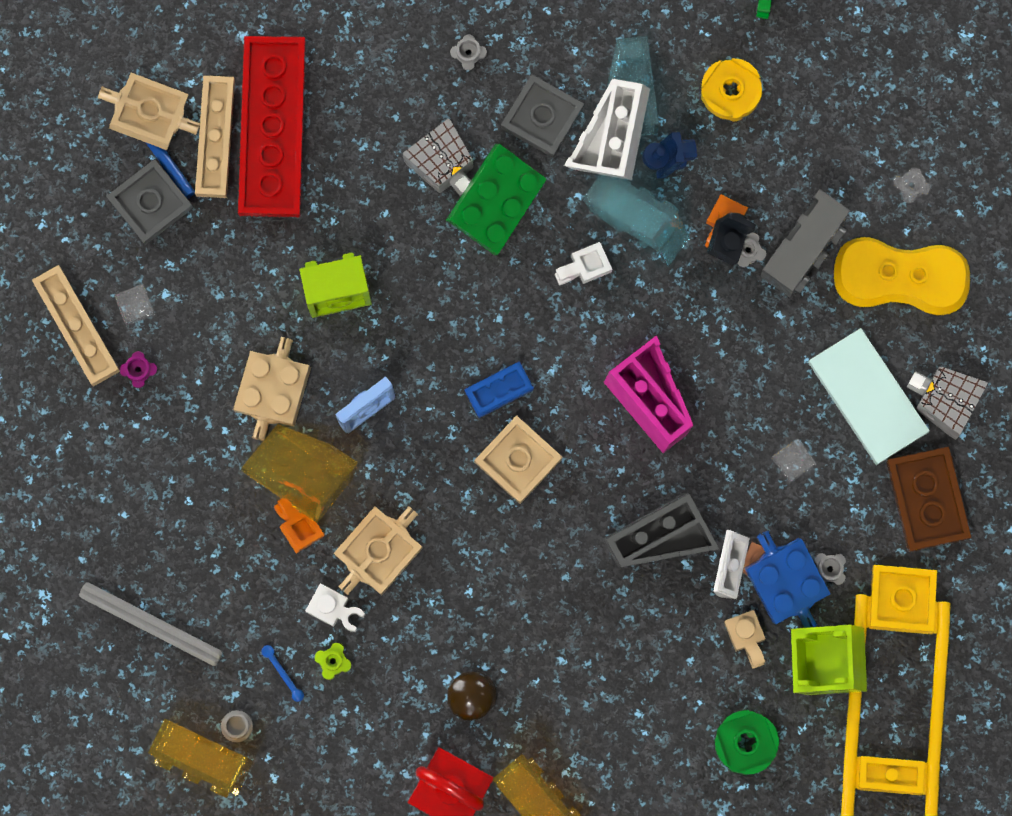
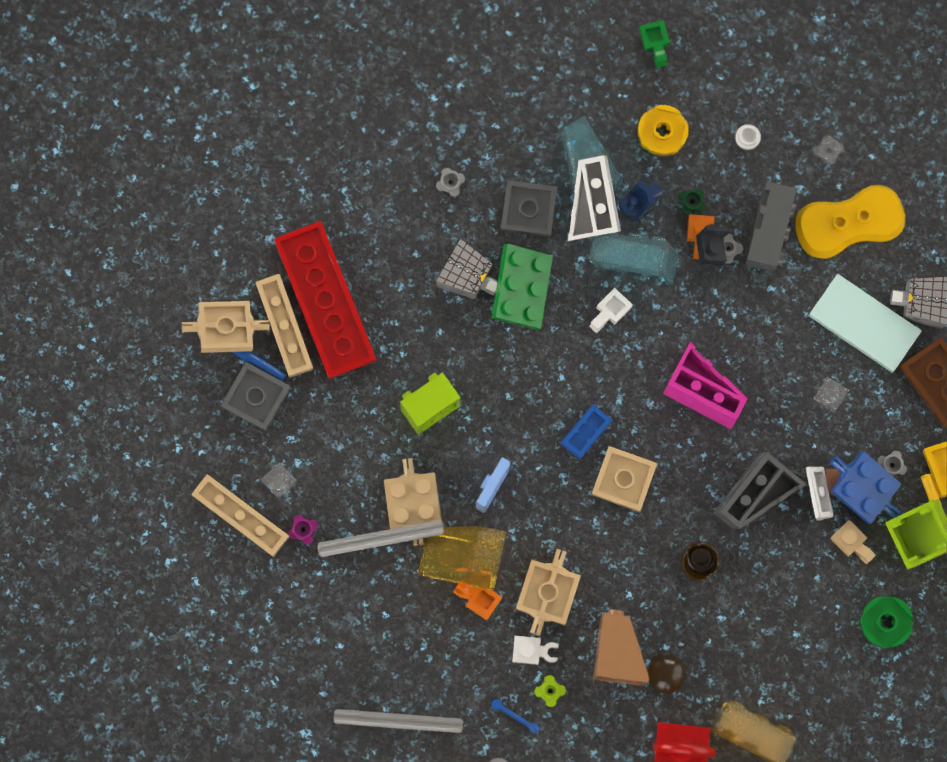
camera: 30 degrees left, 0 degrees up
none -> light grey axle [318,520,444,557]
none -> medium nougat slope [593,610,649,686]
none -> dark green plate [678,188,706,215]
none -> dark brown hair [680,541,720,582]
none -> white plate [735,125,761,150]

